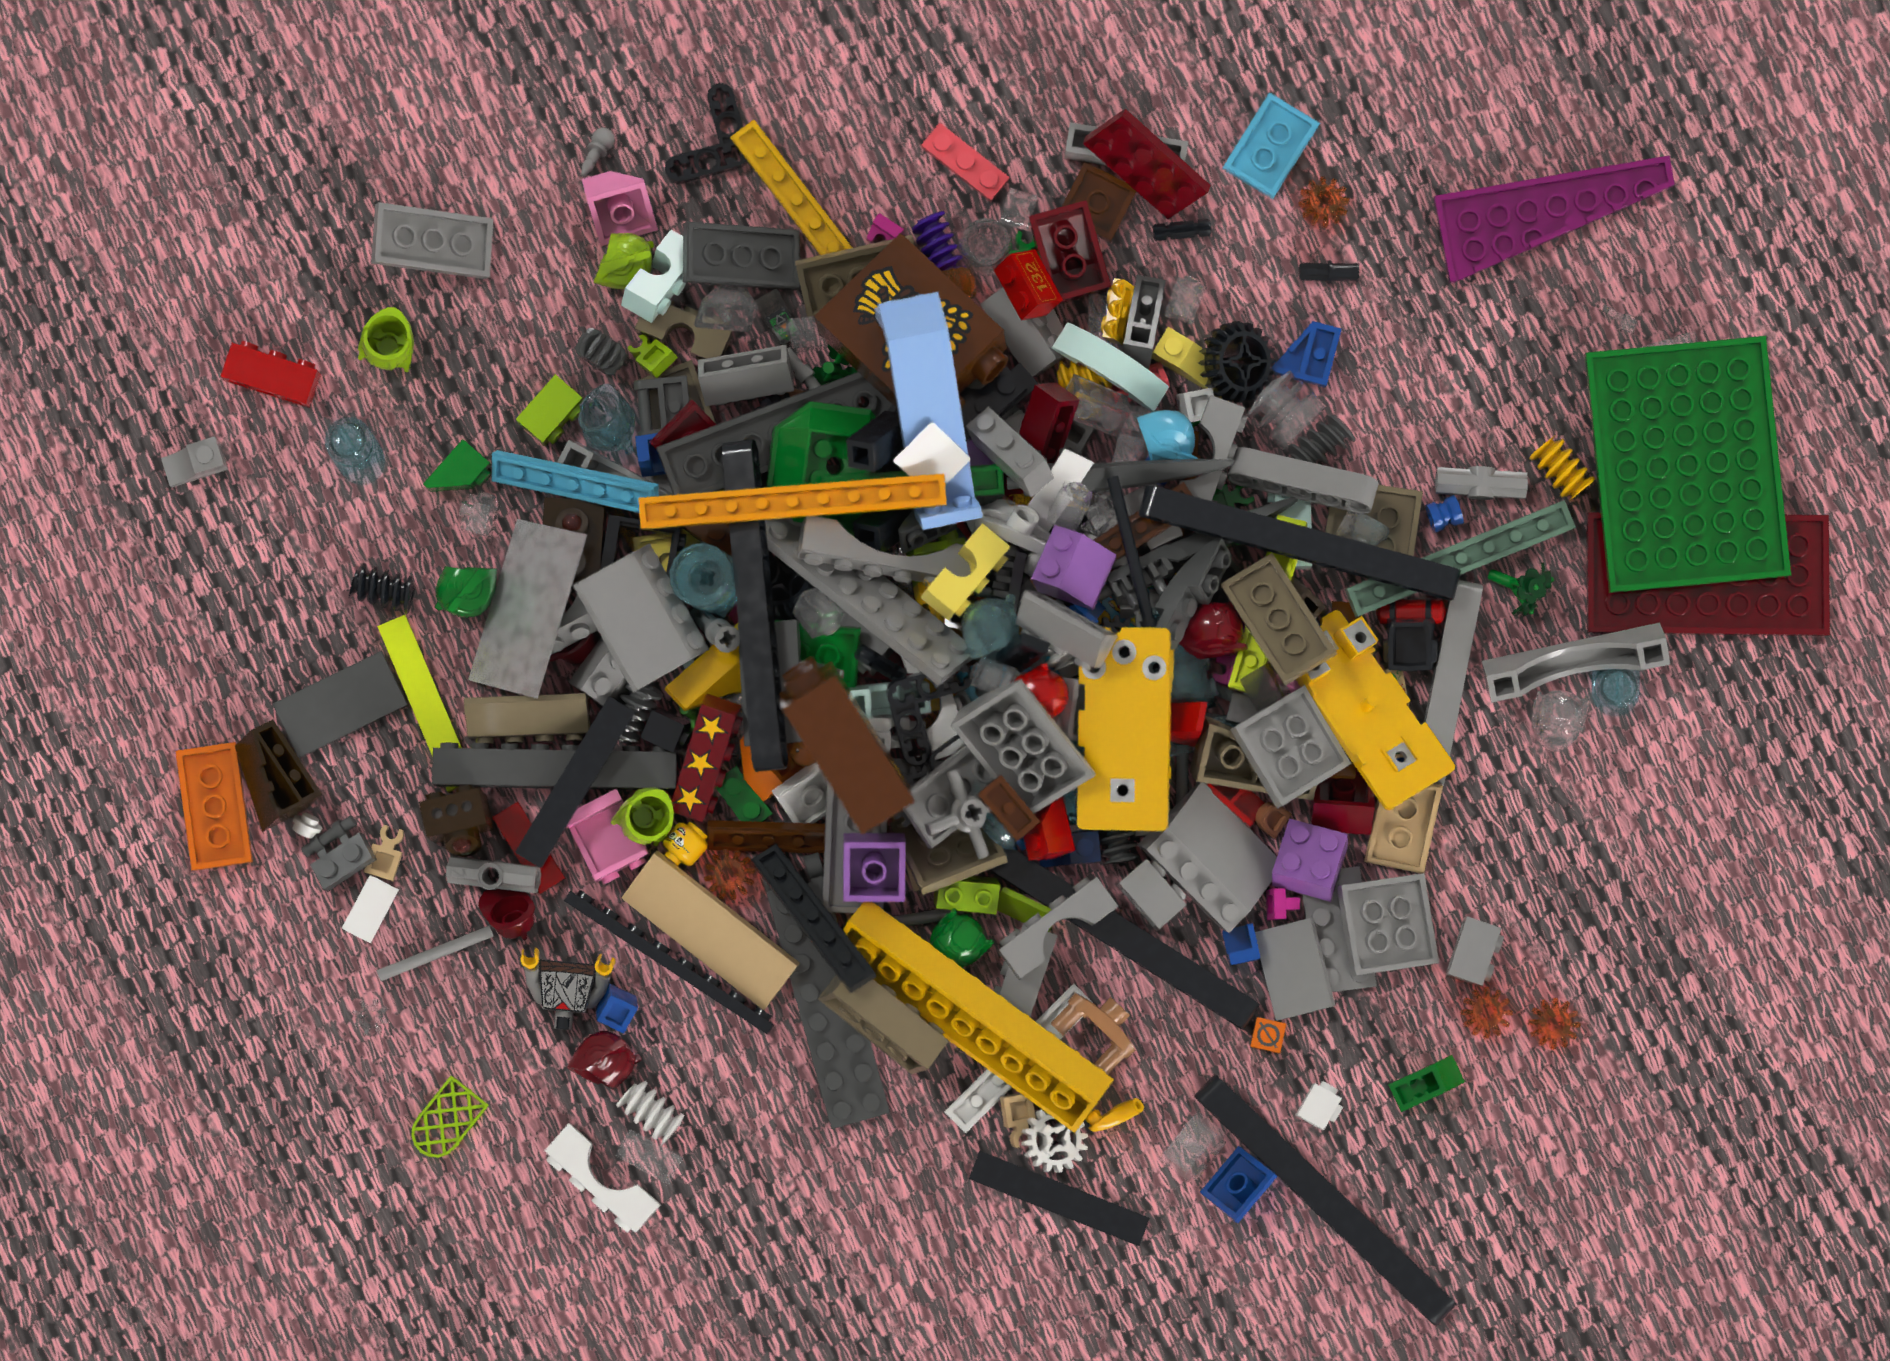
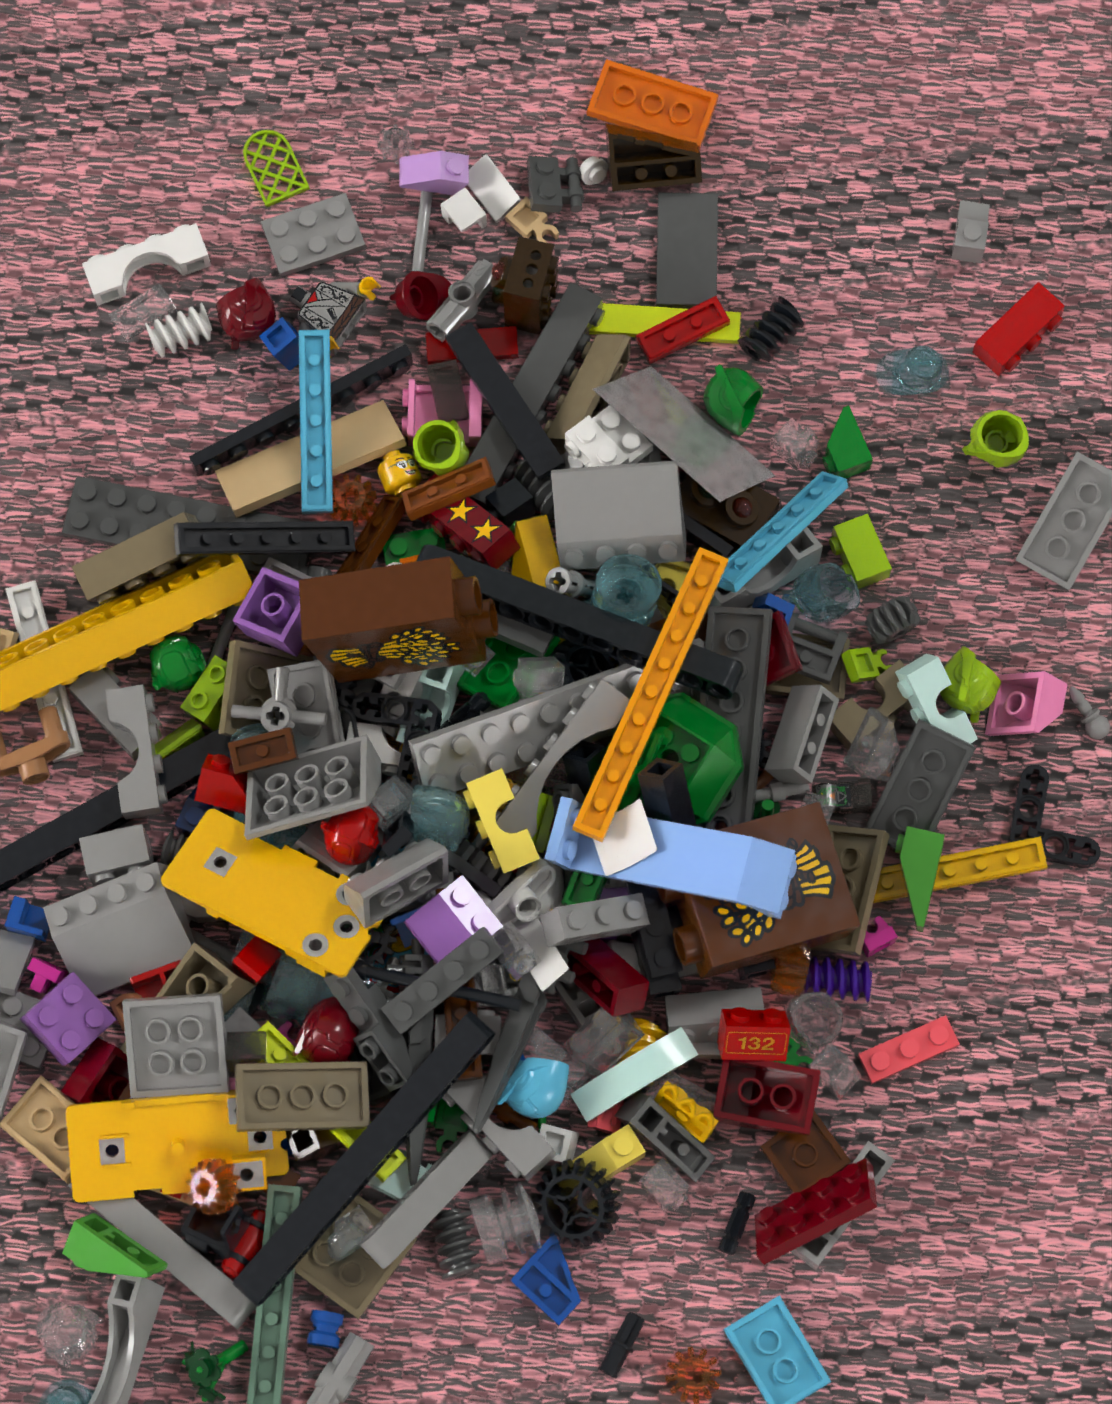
camera: 120 degrees right, 10 degrees down
none -> bright green slope [62,1213,168,1278]
none -> clear orange gear [186,1158,243,1215]
none -> light grey plate [261,193,366,278]
none -> medium azure tile [299,330,333,514]
none -> dark grey plate [381,926,505,1034]
none -> lavender slope [399,151,469,196]
none -> dark orange tile [401,457,496,521]
none -> clear smoke tile [426,359,469,422]
none -> white panel [441,188,487,232]
none -> white plate [564,405,653,467]
none -> red tile [635,296,730,365]
none -> bright green slope [895,826,945,932]

